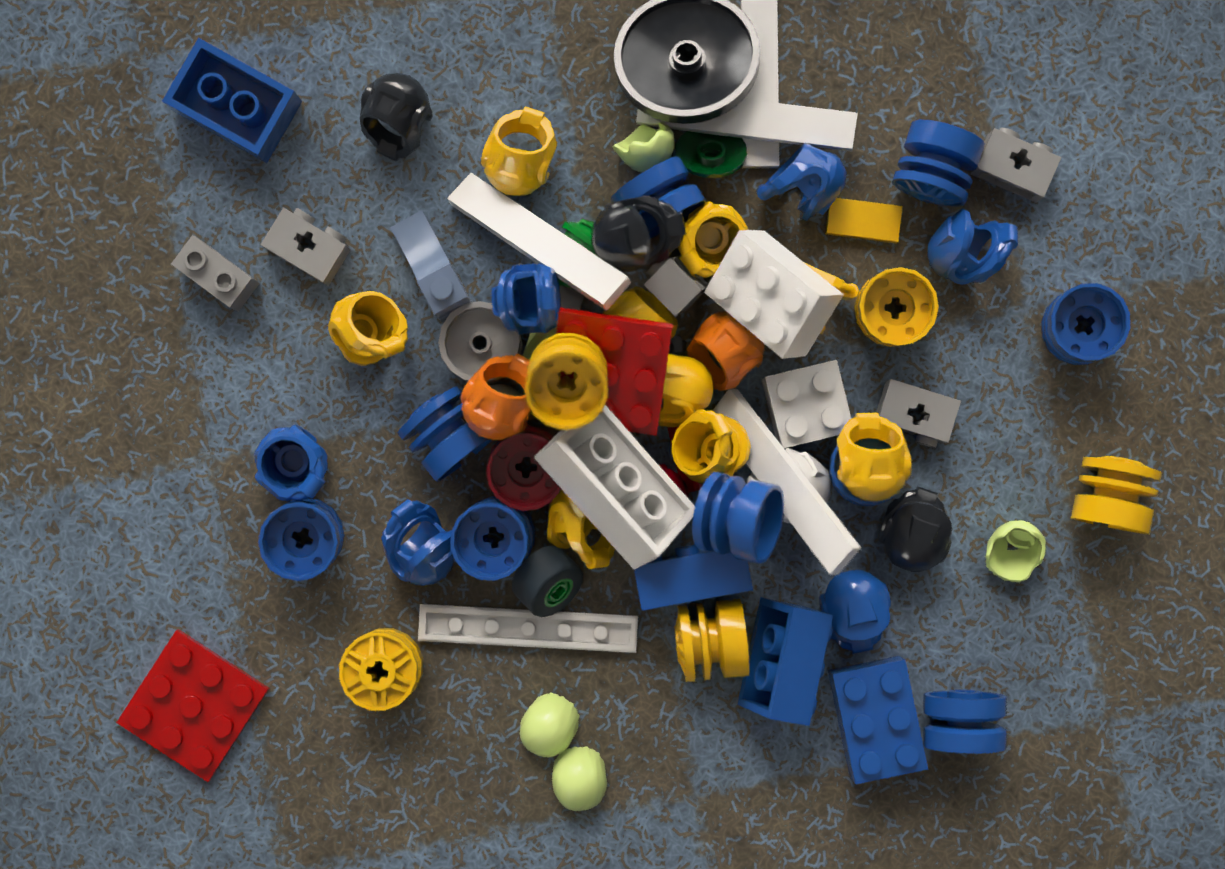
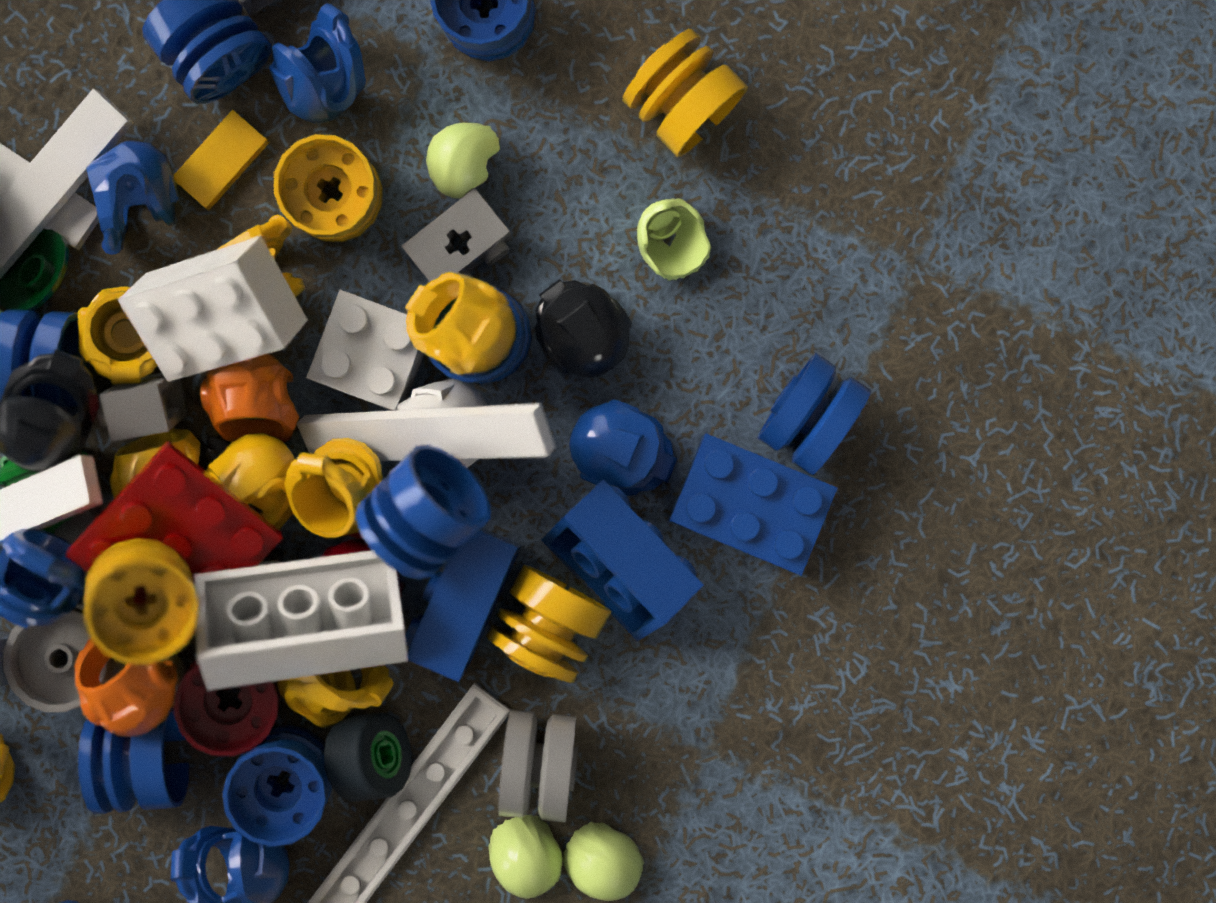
camera: 60 degrees left, 0 degrees up
none -> yellowish green hair [426,123,500,199]
none -> light grey wheel [498,709,578,823]

